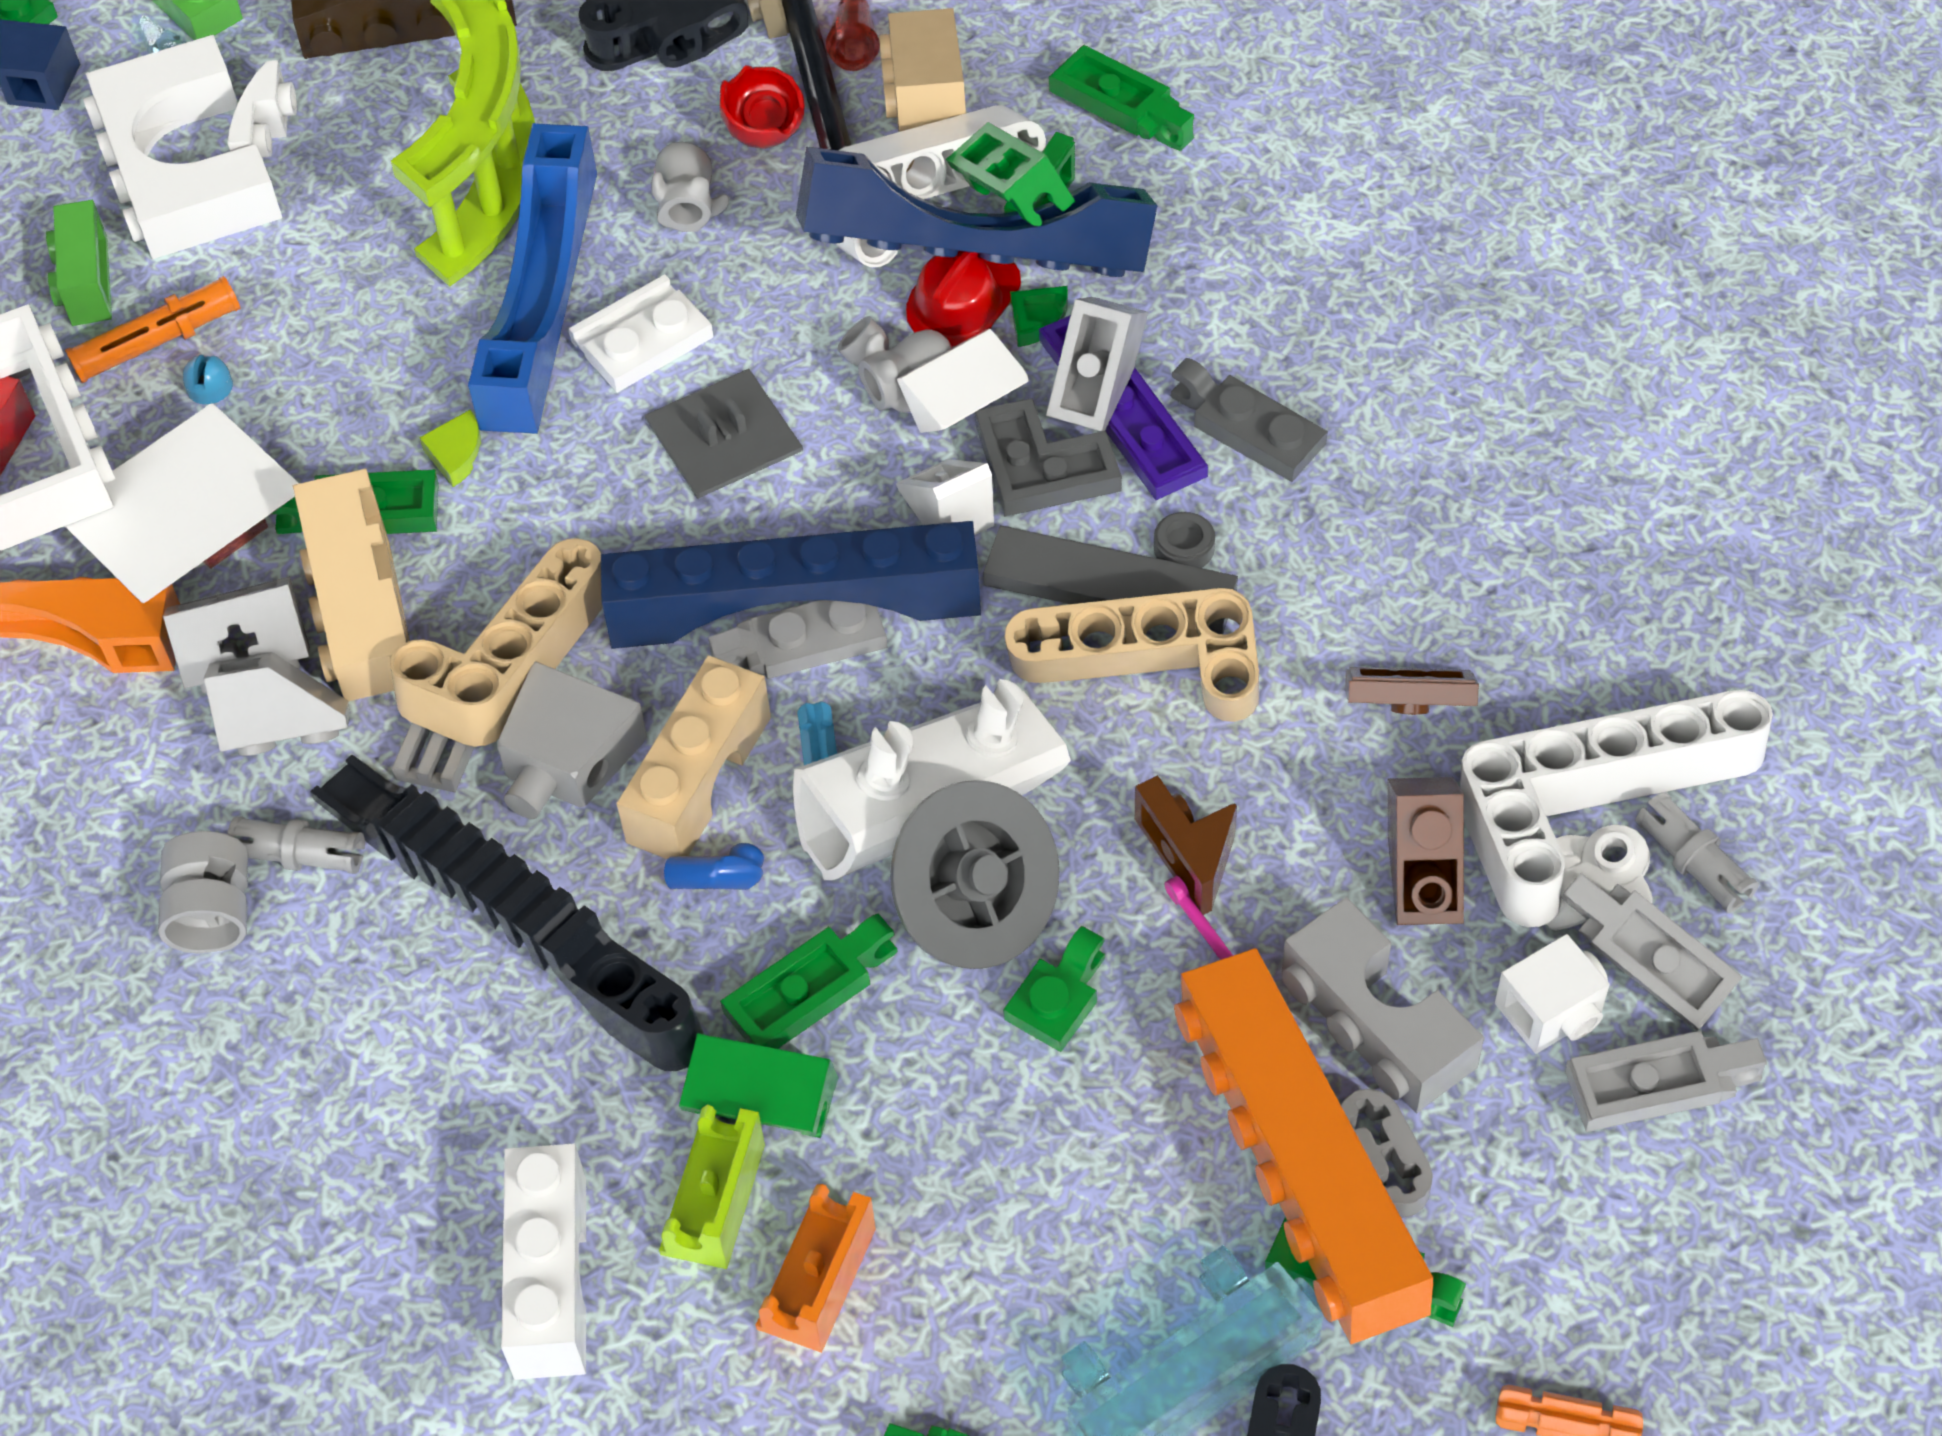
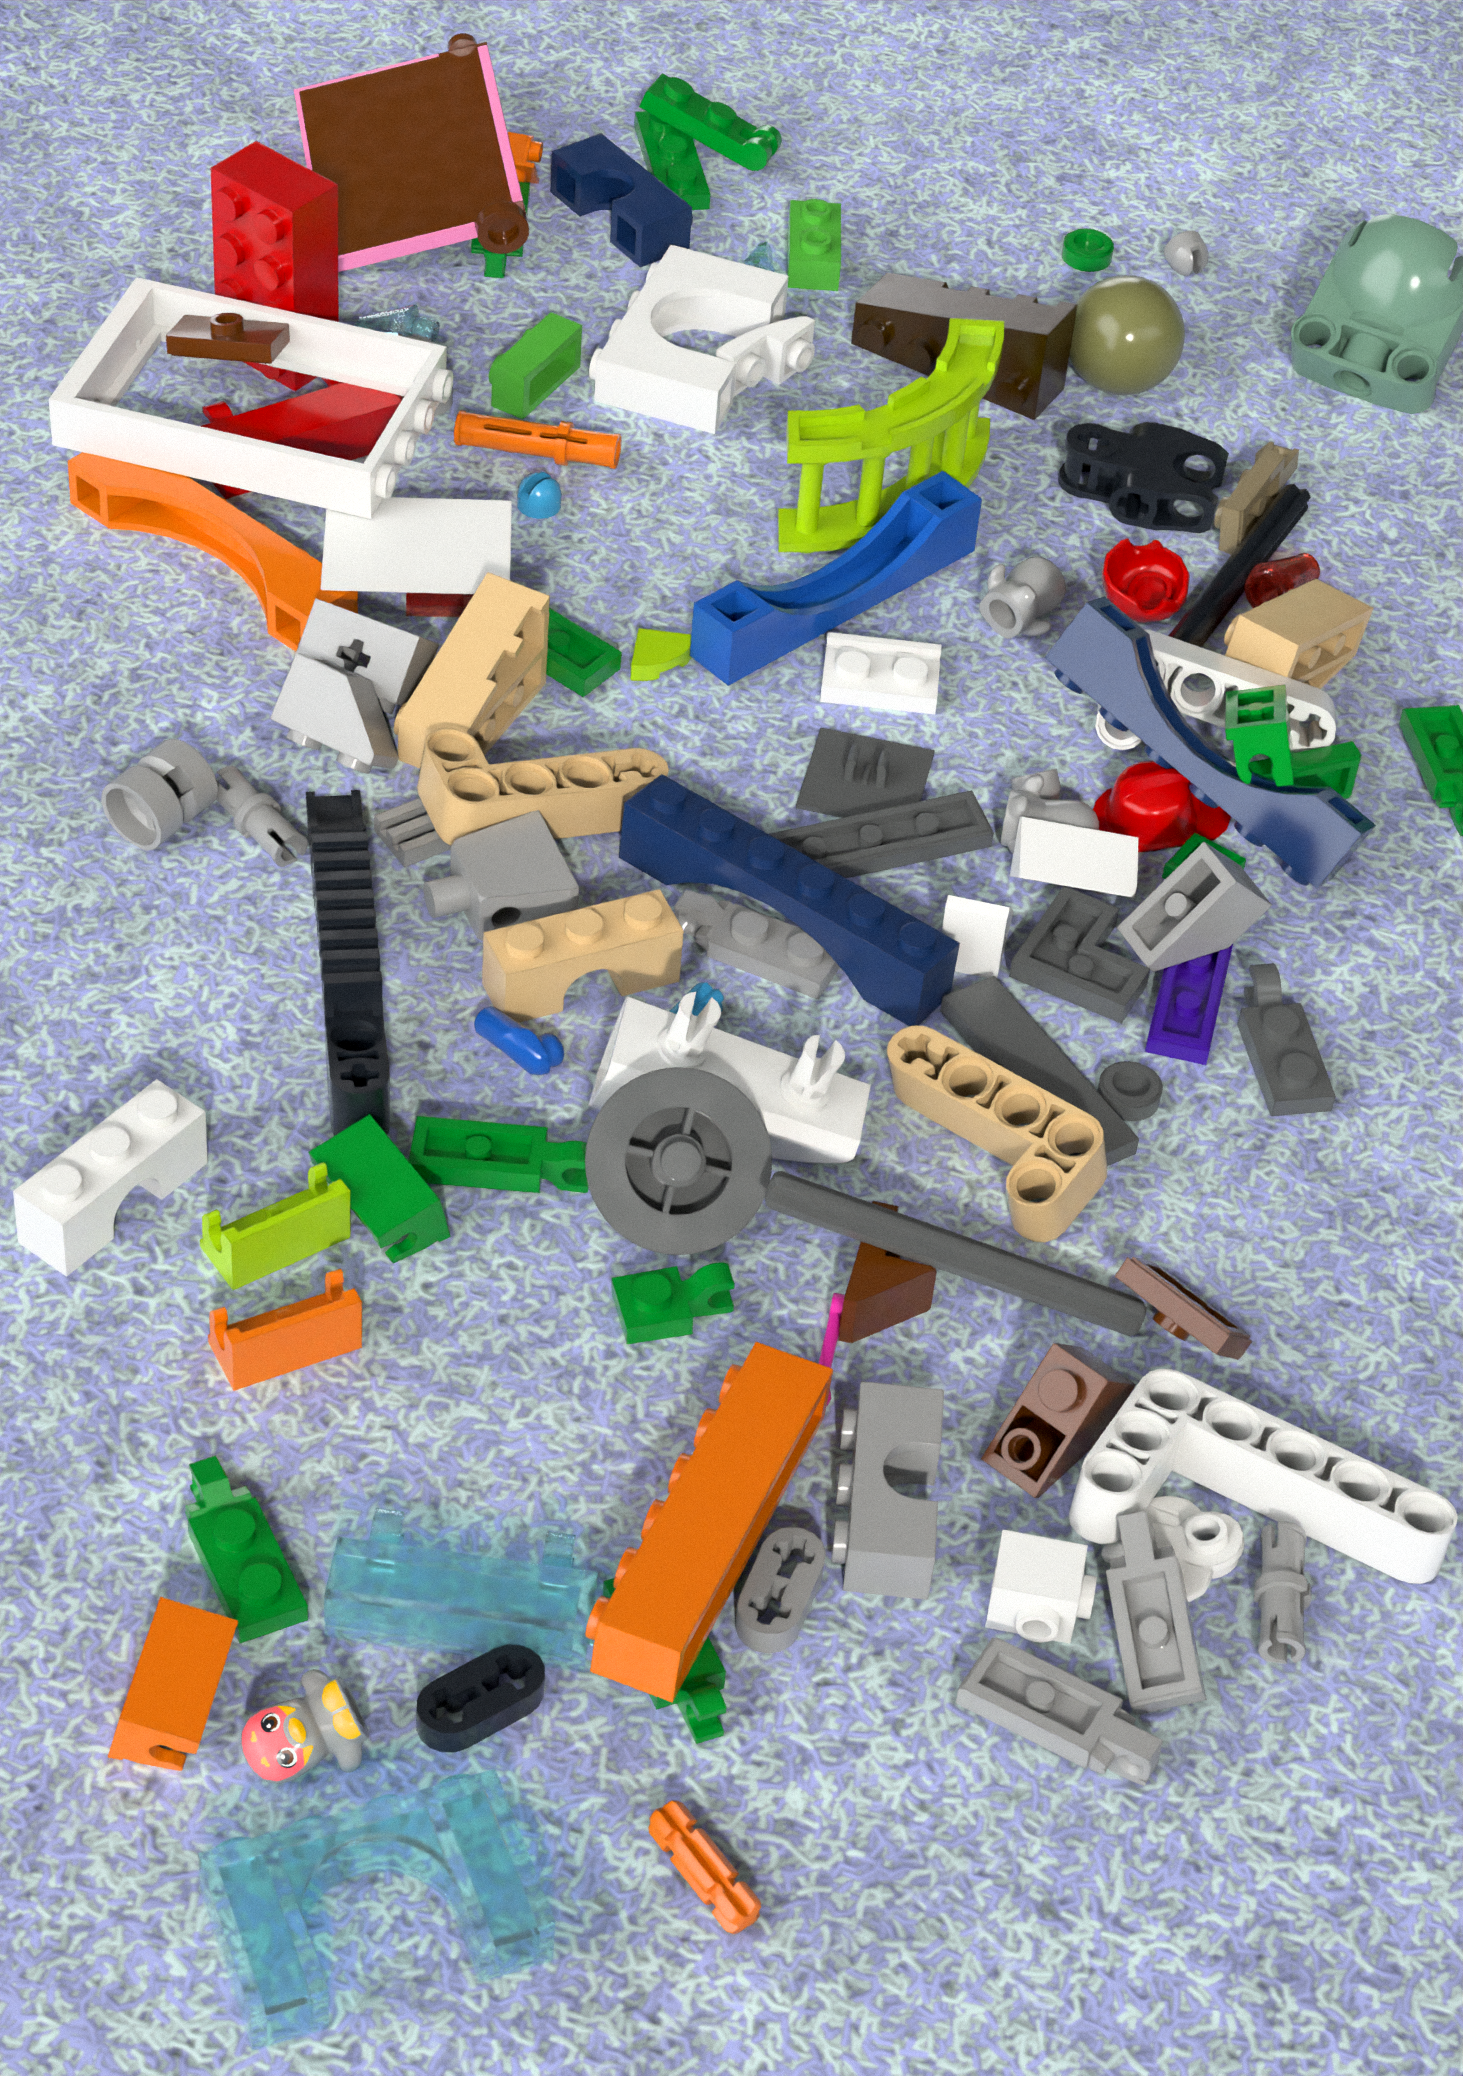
camera: 35 degrees right, 10 degrees down
none -> dark grey axle [765,1171,1147,1336]
none -> dark grey tile [769,790,994,878]

